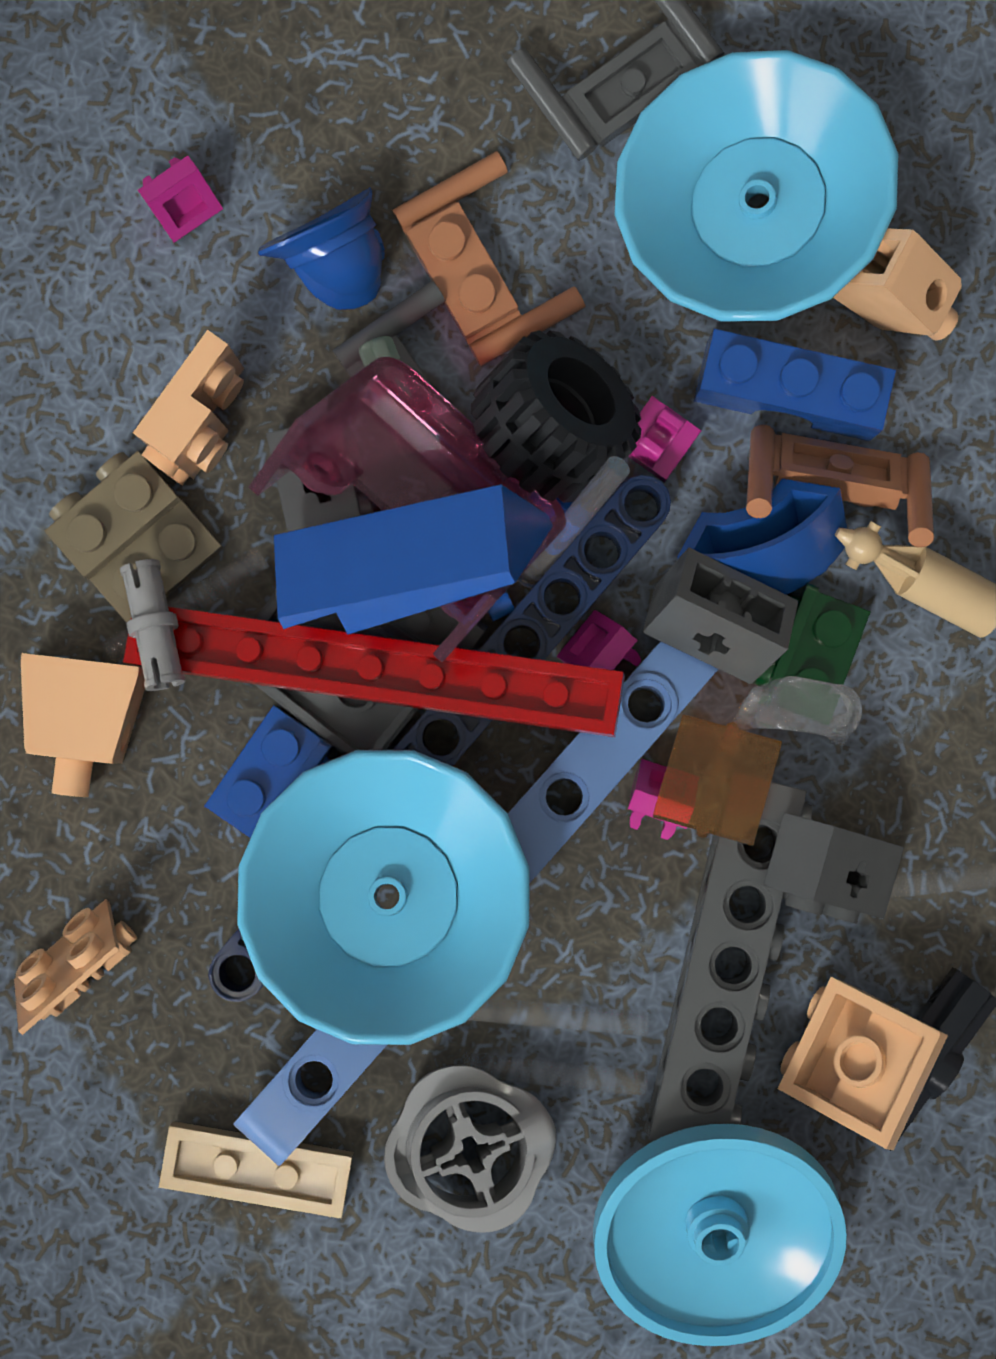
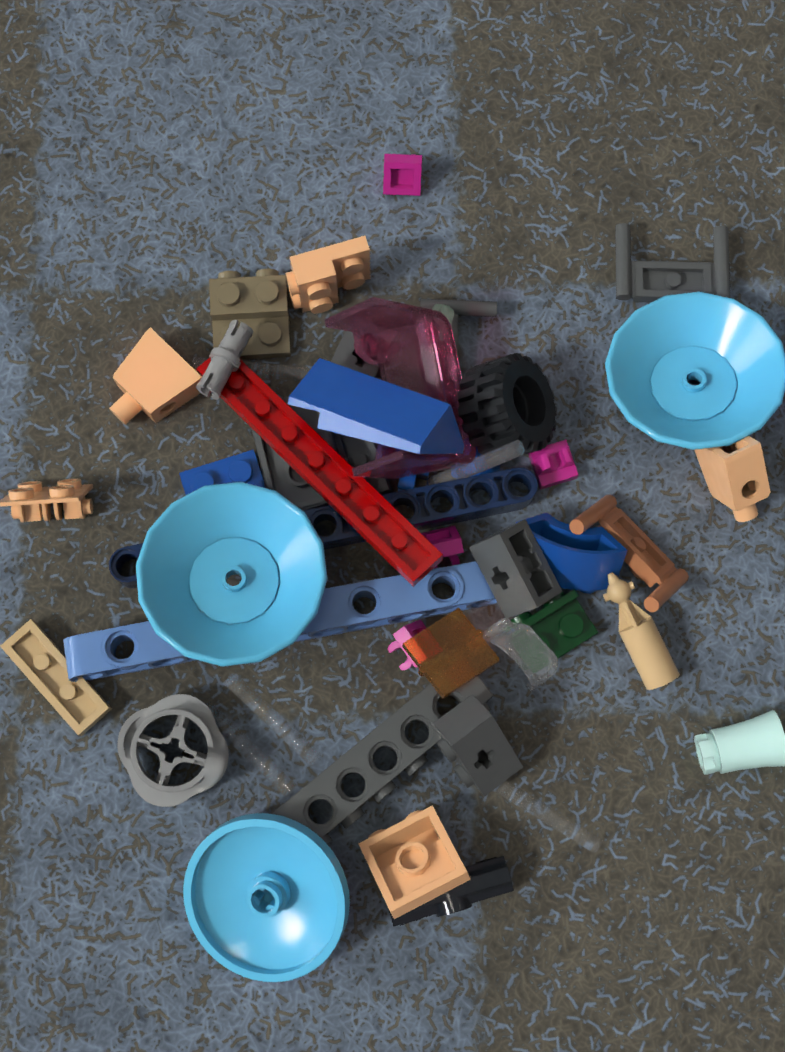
camera: 35 degrees right, 10 degrees down
blue piece [258,187,385,310] -> none
nougat plate [392,151,585,366] -> none
blue arch [694,329,896,441] -> none

